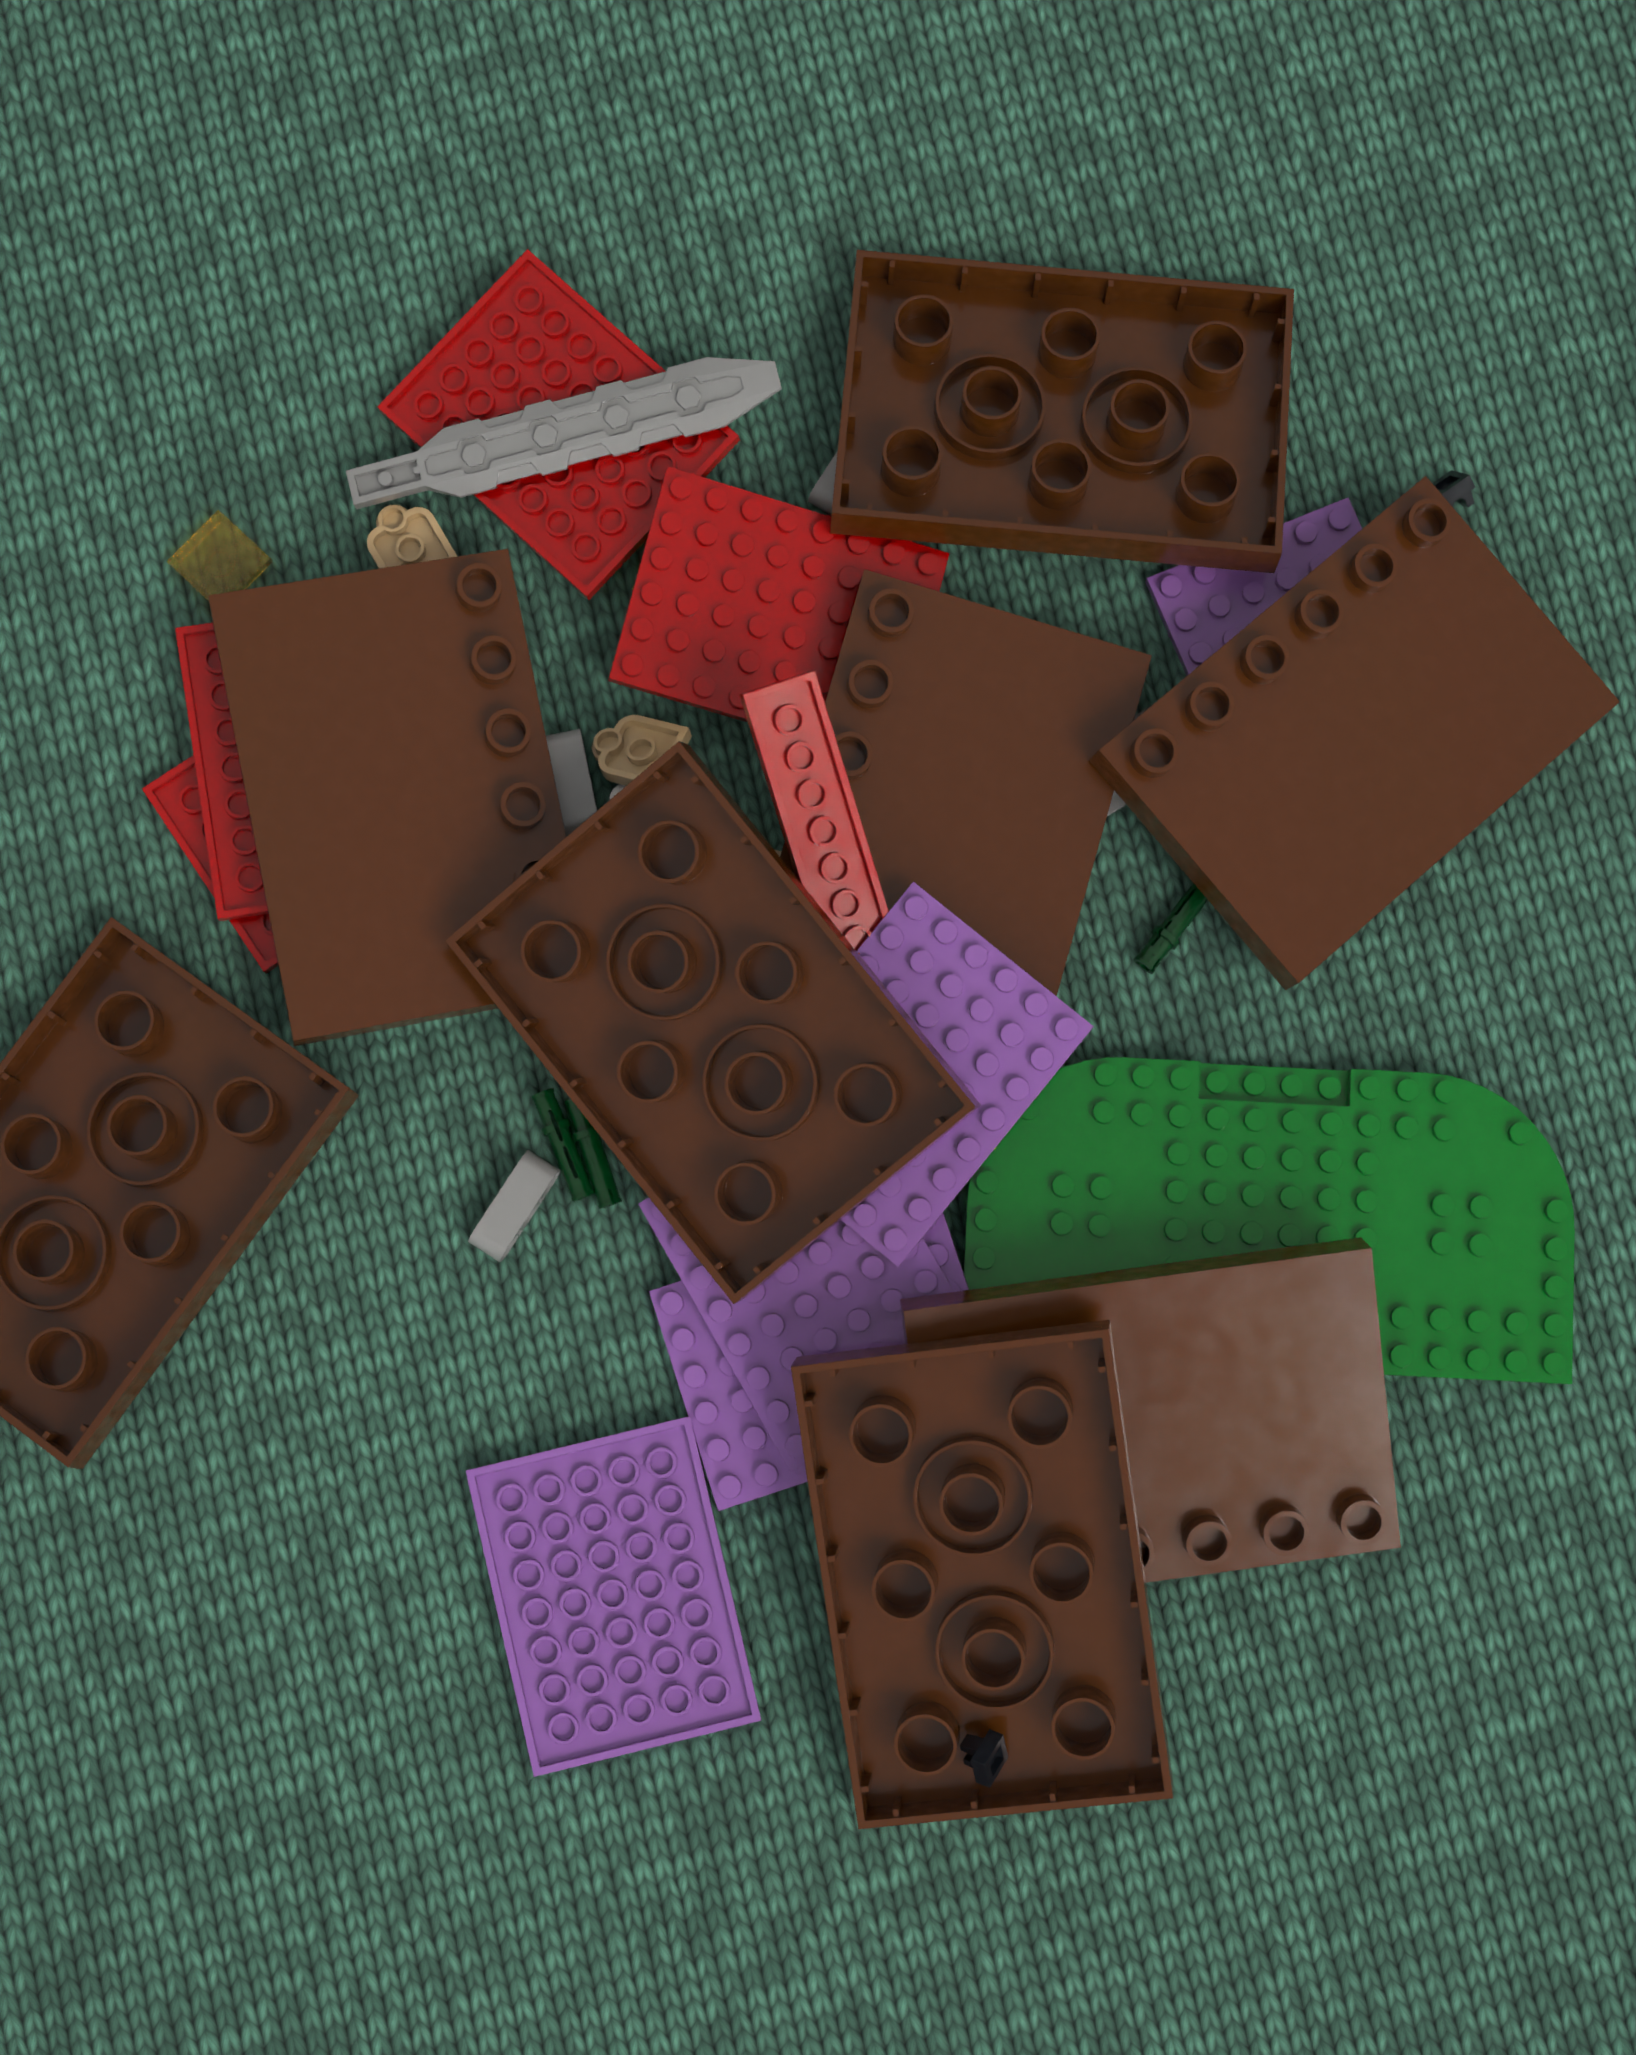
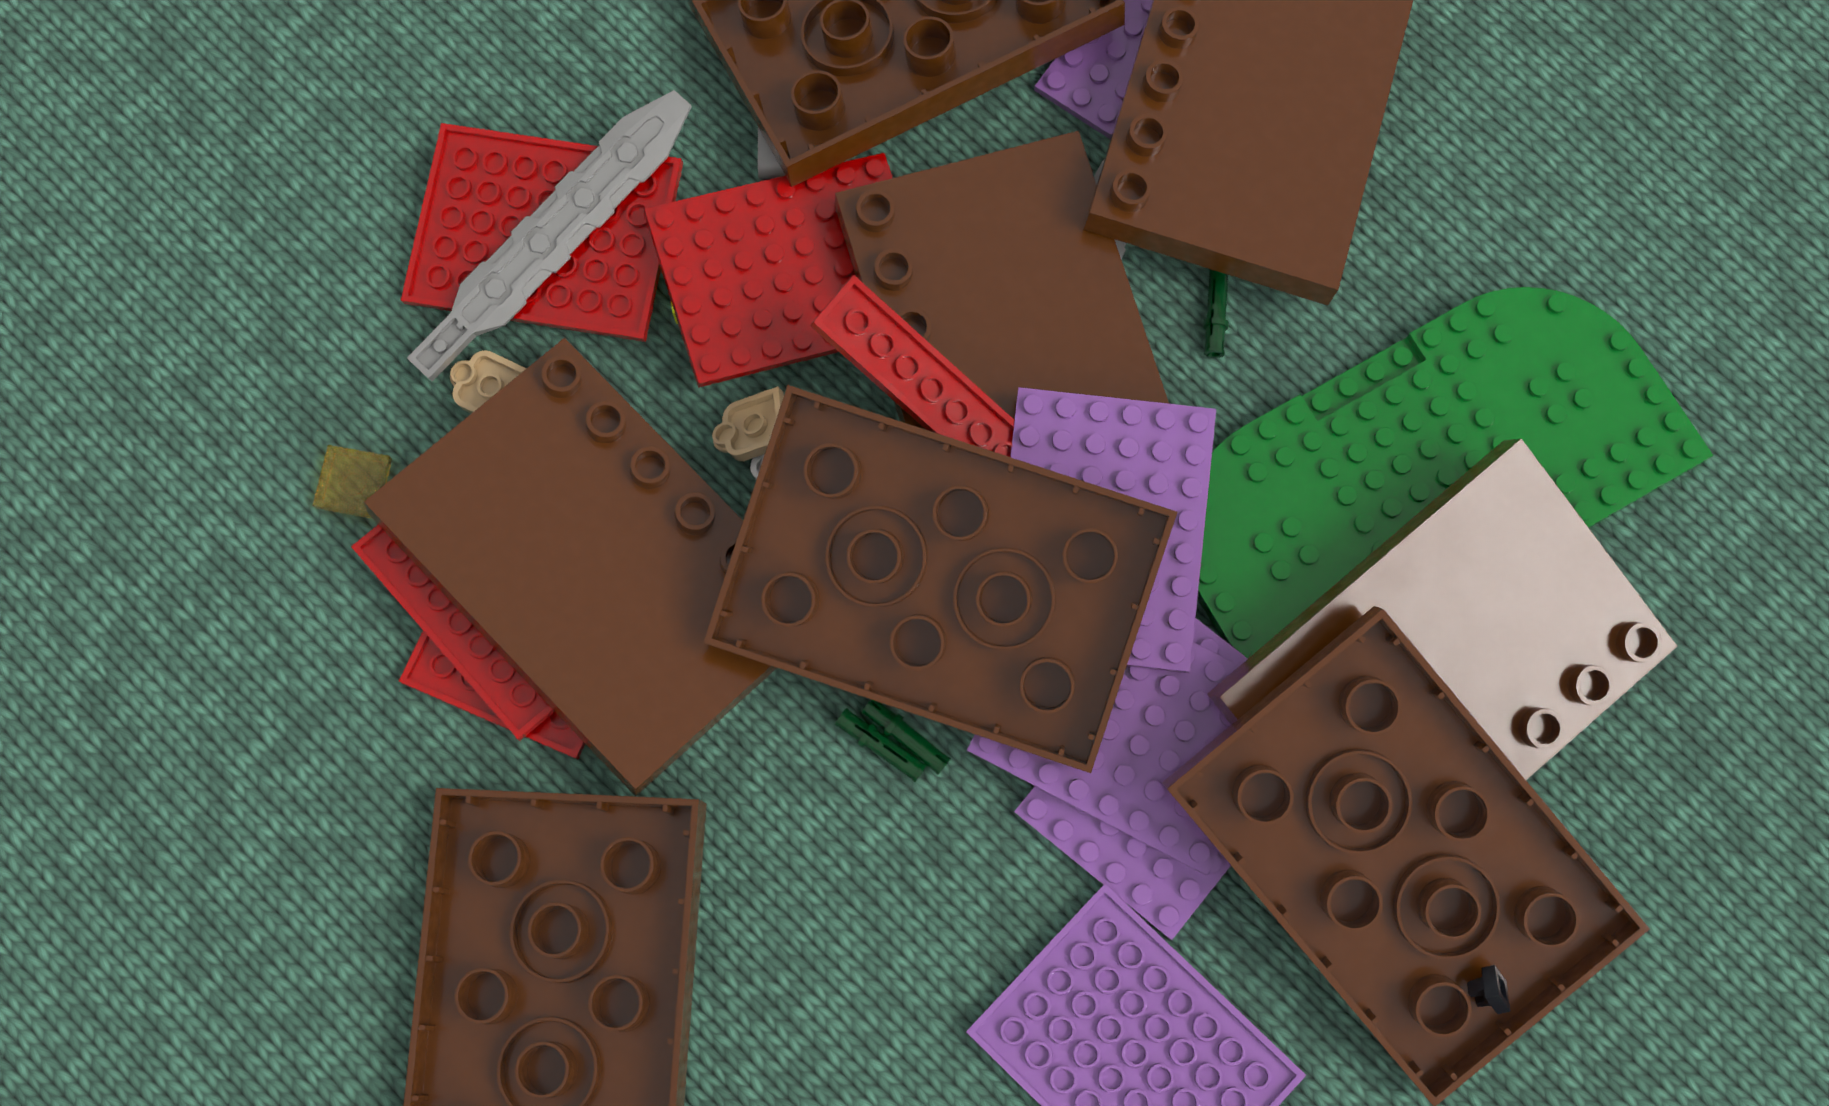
camera: 25 degrees left, 5 degrees down
light grey beam [468,1150,560,1262] -> none
light grey beam [546,729,597,837] -> none

